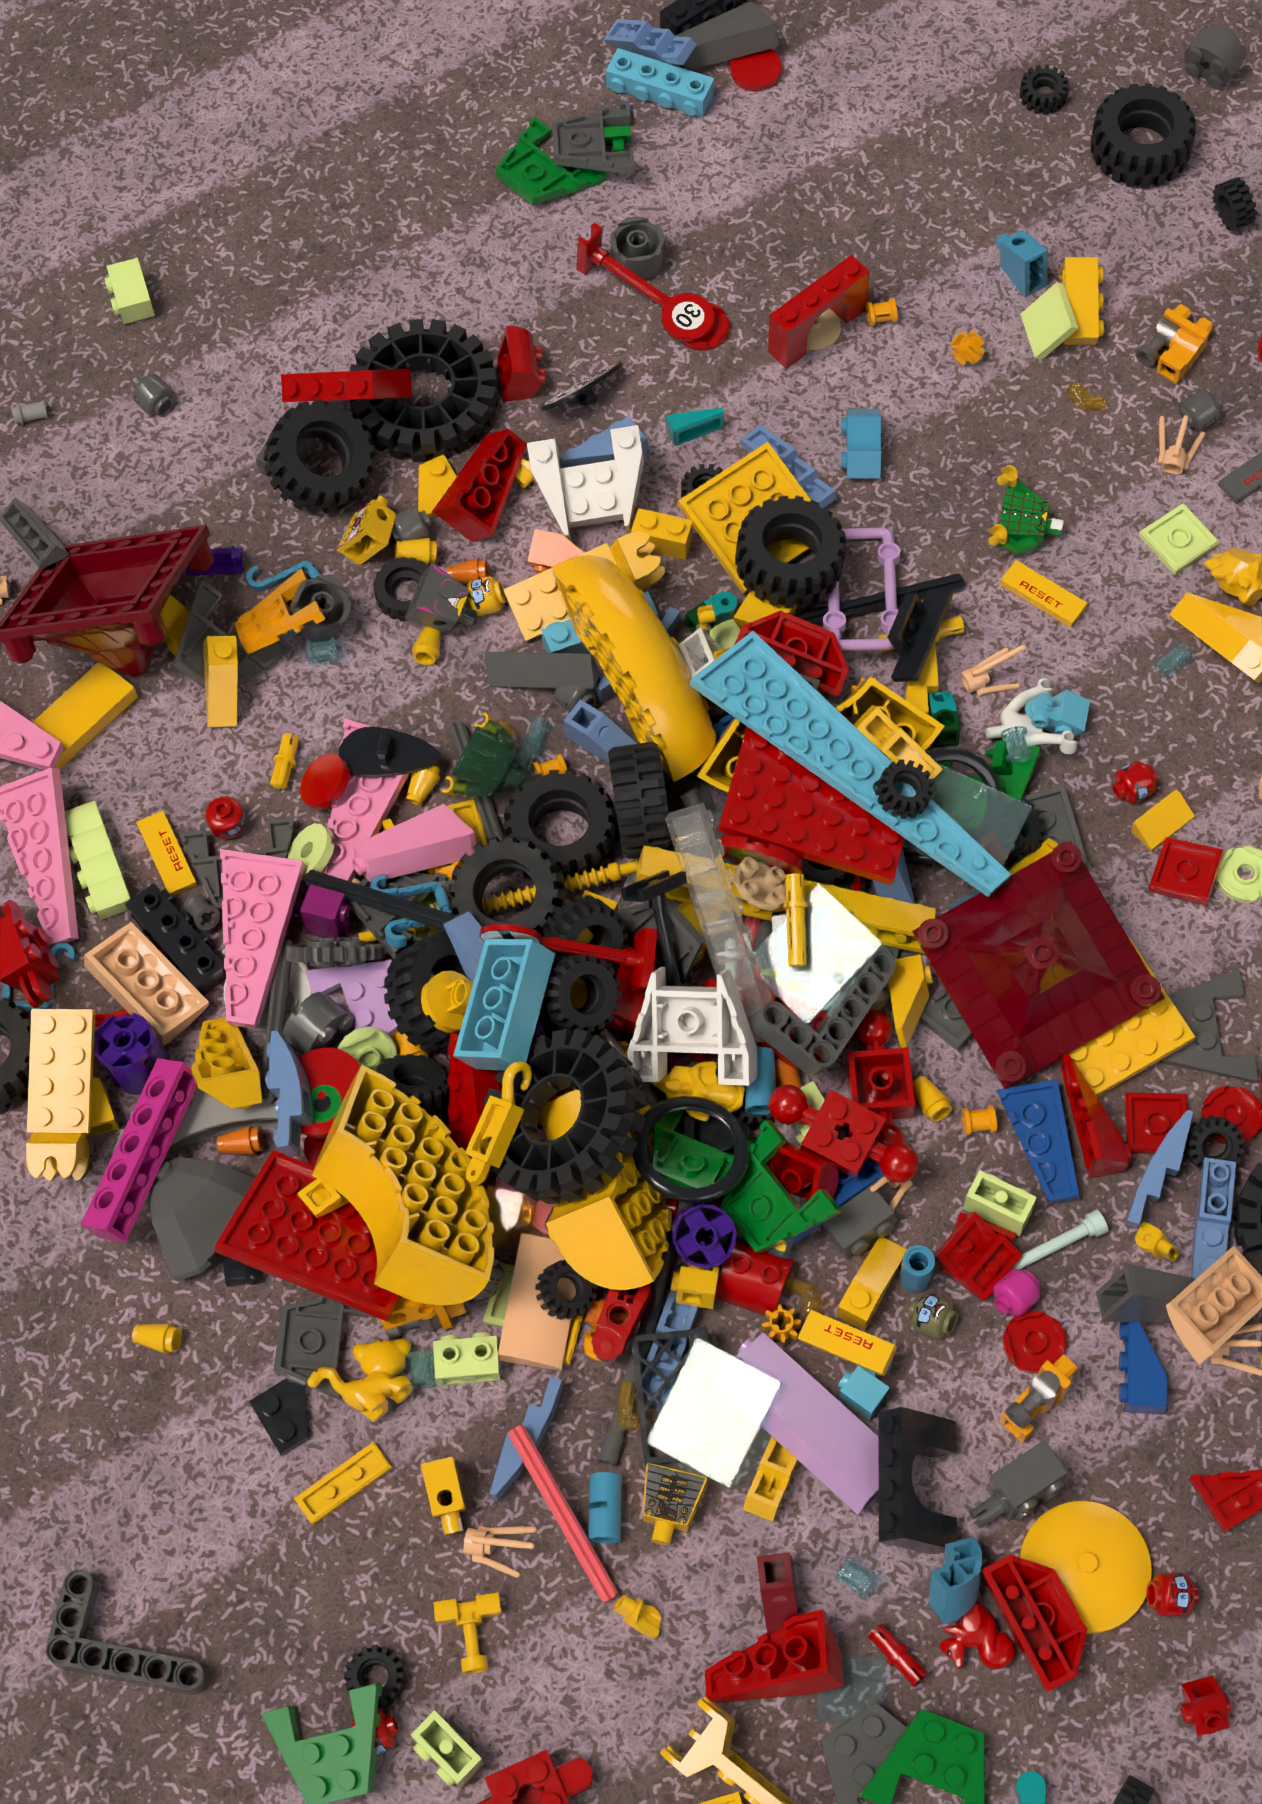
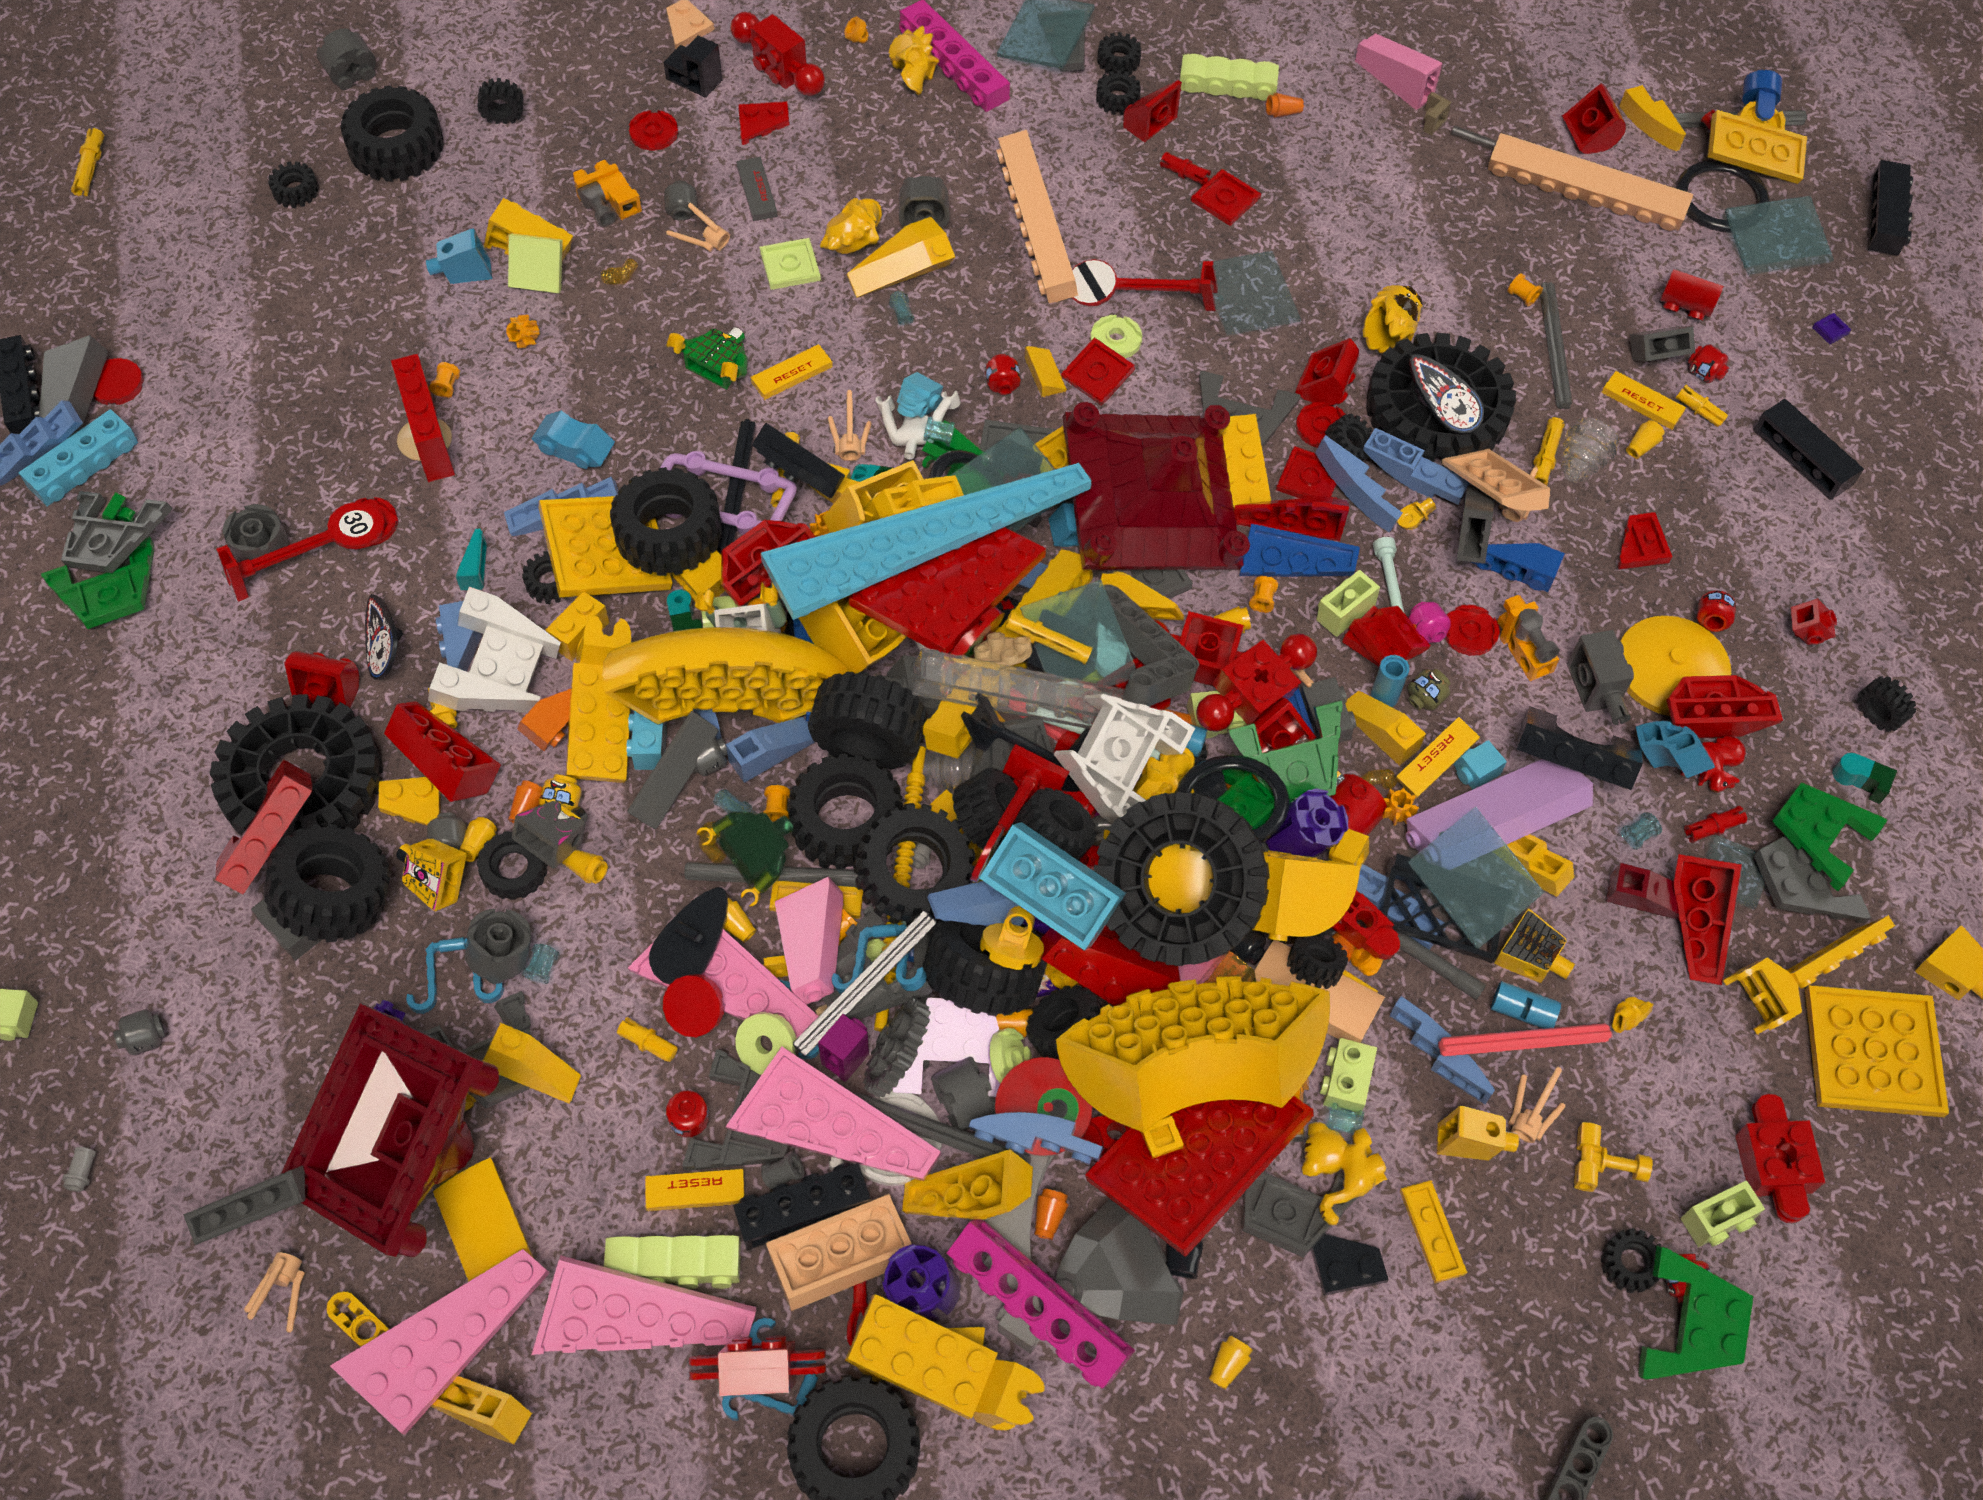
camera: 75 degrees left, 5 degrees down
light orange wing [234,569,325,654] -> none
yellow piece [465,1061,532,1185] -> none
clear yellow arm [617,1381,639,1432] -> none
black tyre [875,759,935,819] -> none

